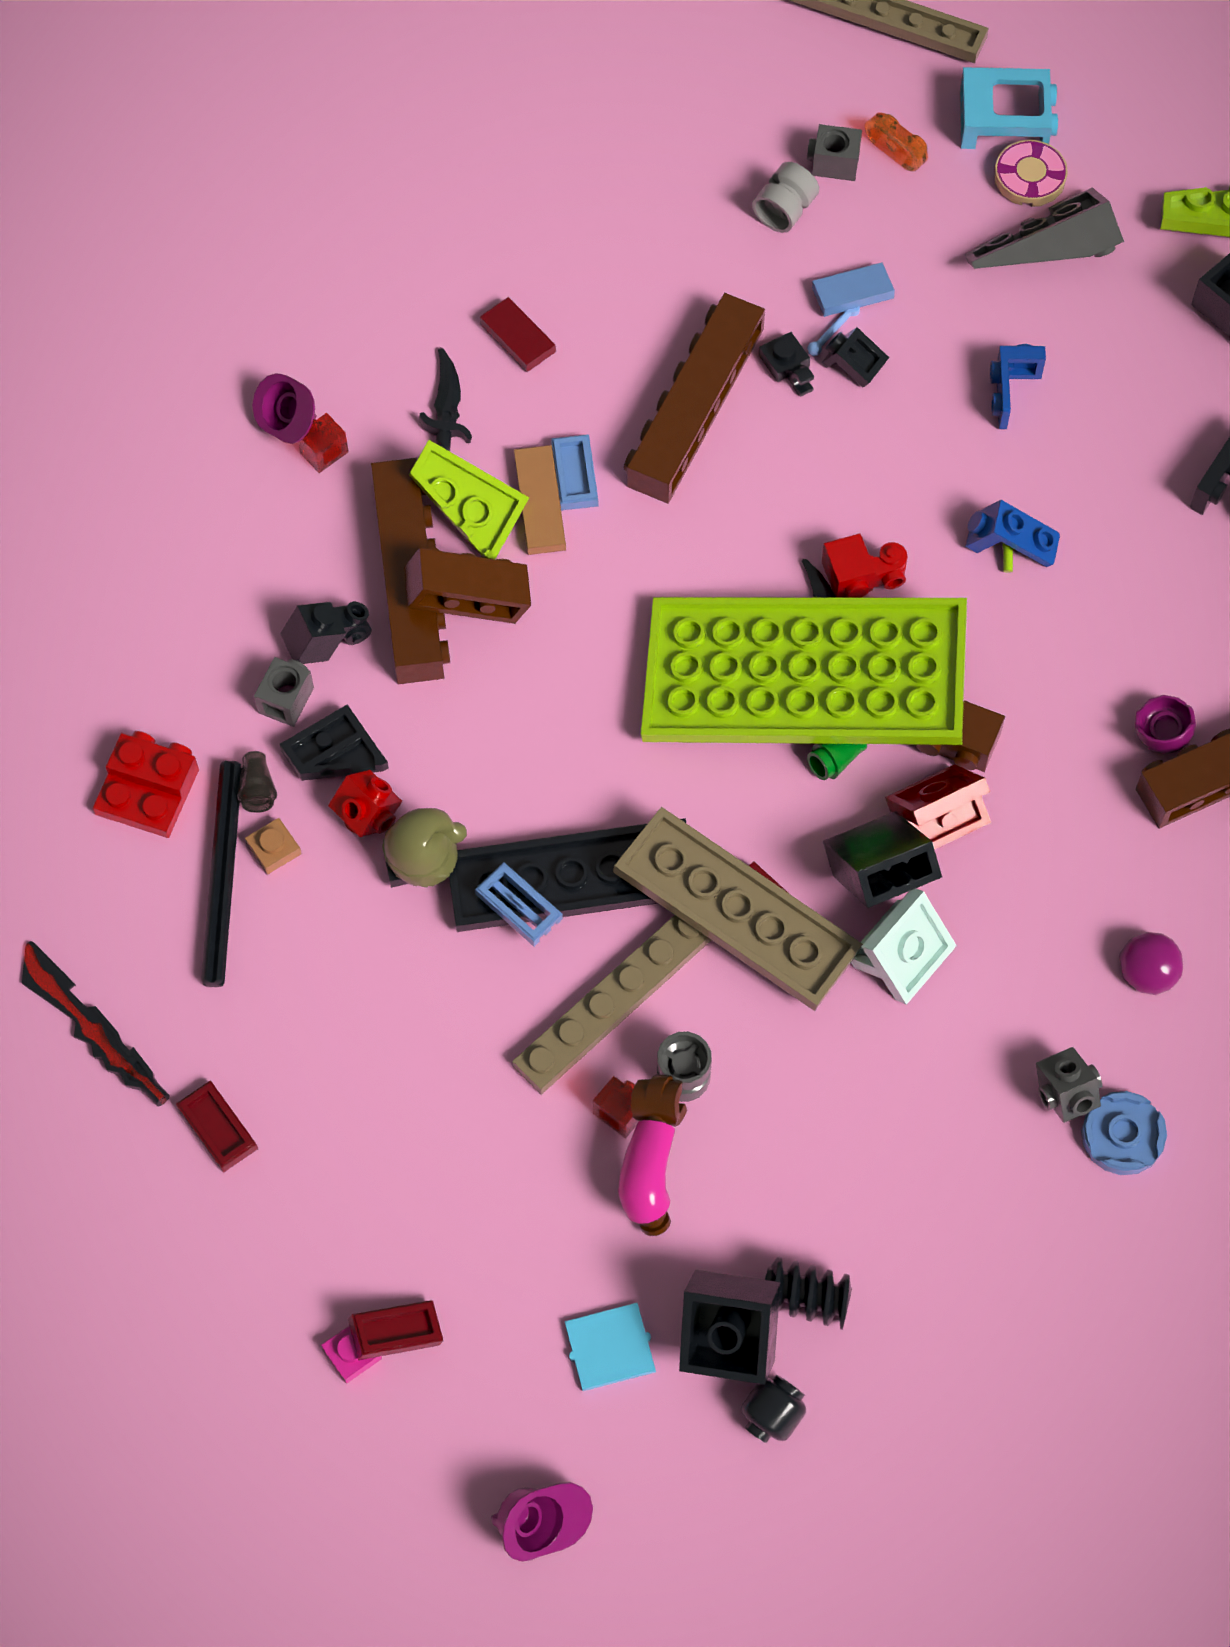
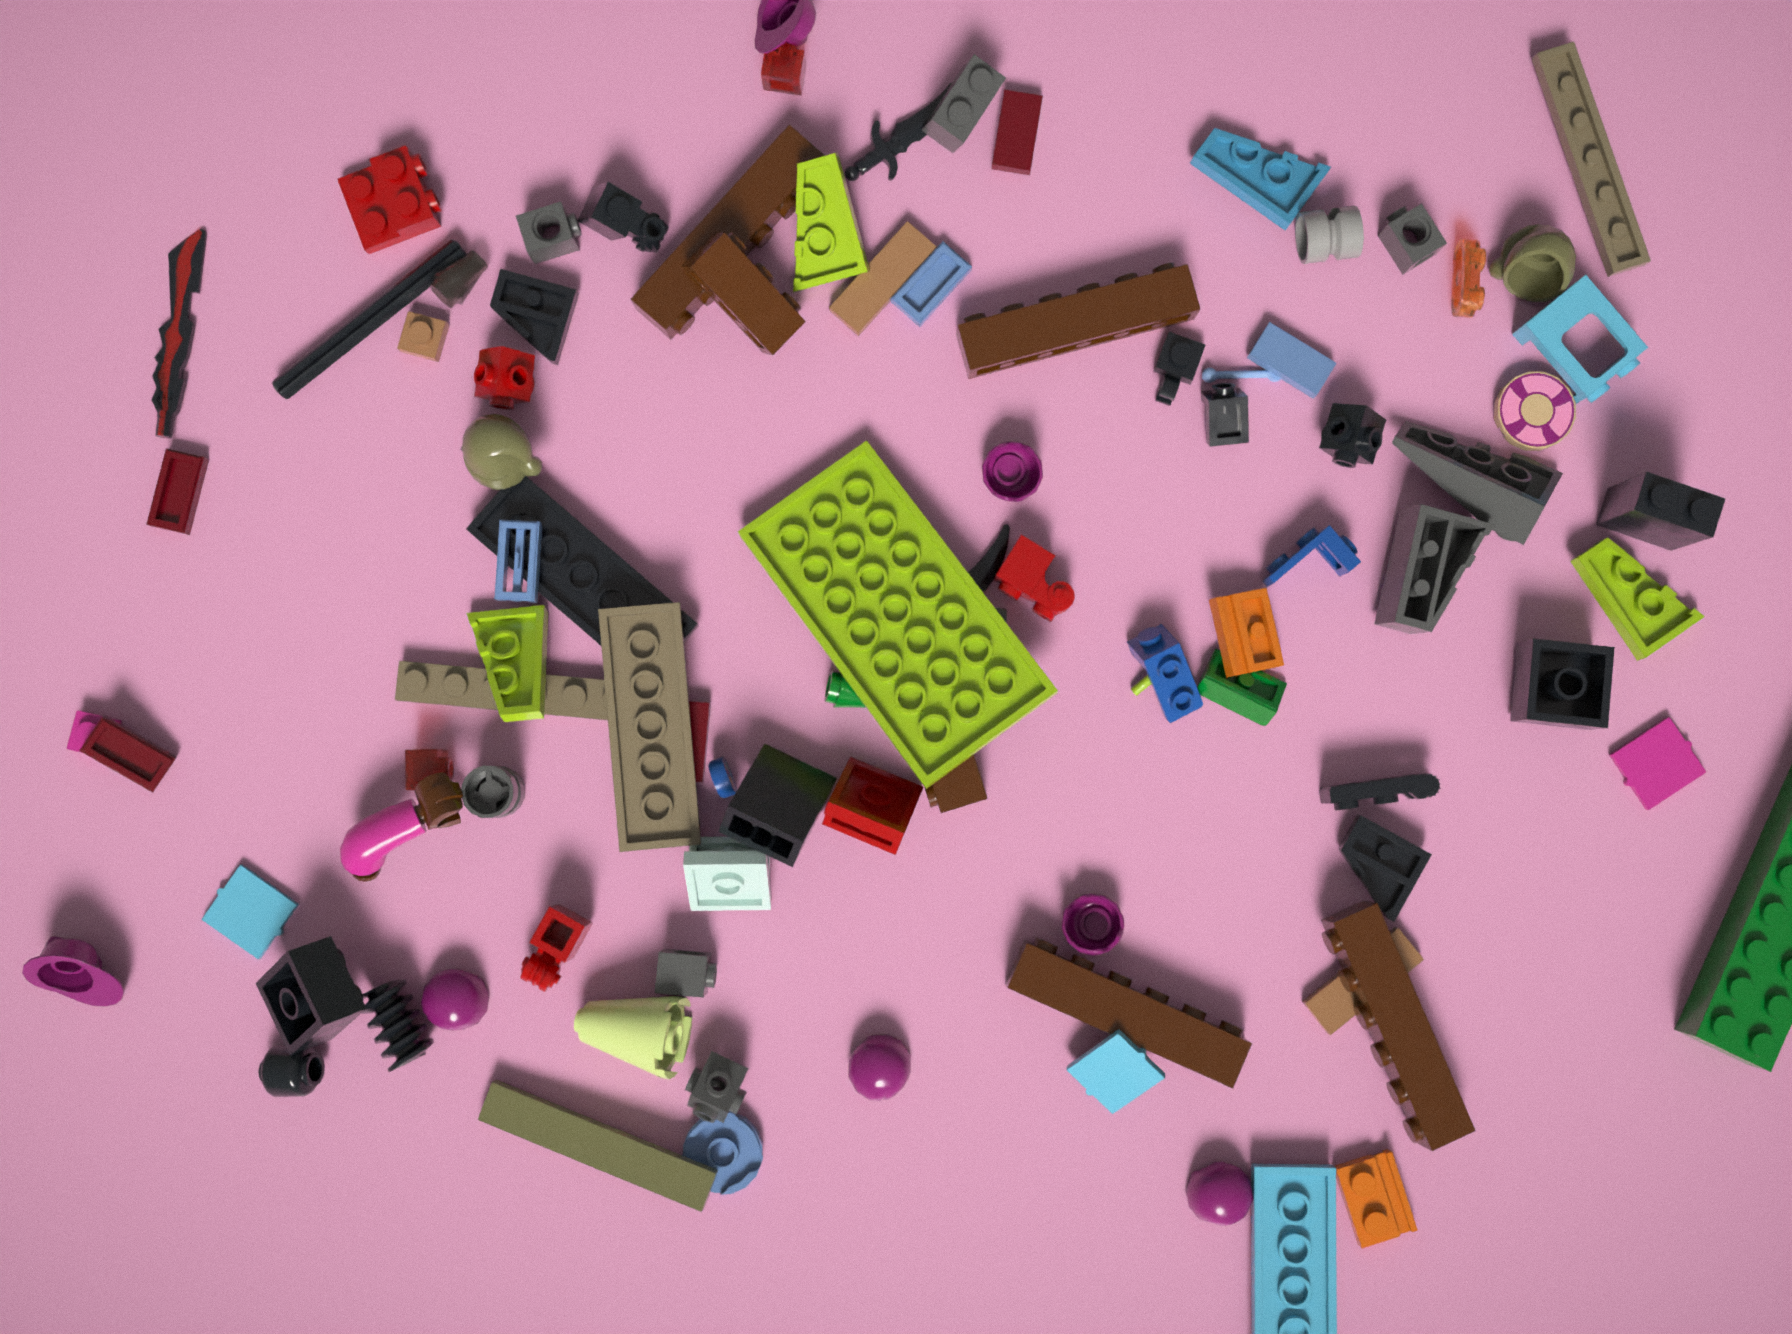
camera: 50 degrees right, 20 degrees up
none -> magenta hair [421,968,489,1031]
none -> lime wing [466,605,548,722]
none -> olive tile [478,1079,719,1212]
none -> red brick [520,903,593,992]
none -> yellowish green cone [574,996,692,1079]
none -> dark grey brick [655,949,717,998]
none -> blue tile [708,756,737,799]
none -> dark grey brick [921,54,1006,153]
none -> magenta hair [982,441,1043,502]
none -> dark azure wing [1190,128,1331,231]
none -> green slope [1197,648,1287,726]
none -> orange plate [1209,588,1284,678]
none -> black brick [1319,403,1386,468]
none -> dark grey wedge [1374,504,1495,634]
none -> olive piece [1489,224,1576,302]
none -> black brick [1596,472,1726,551]

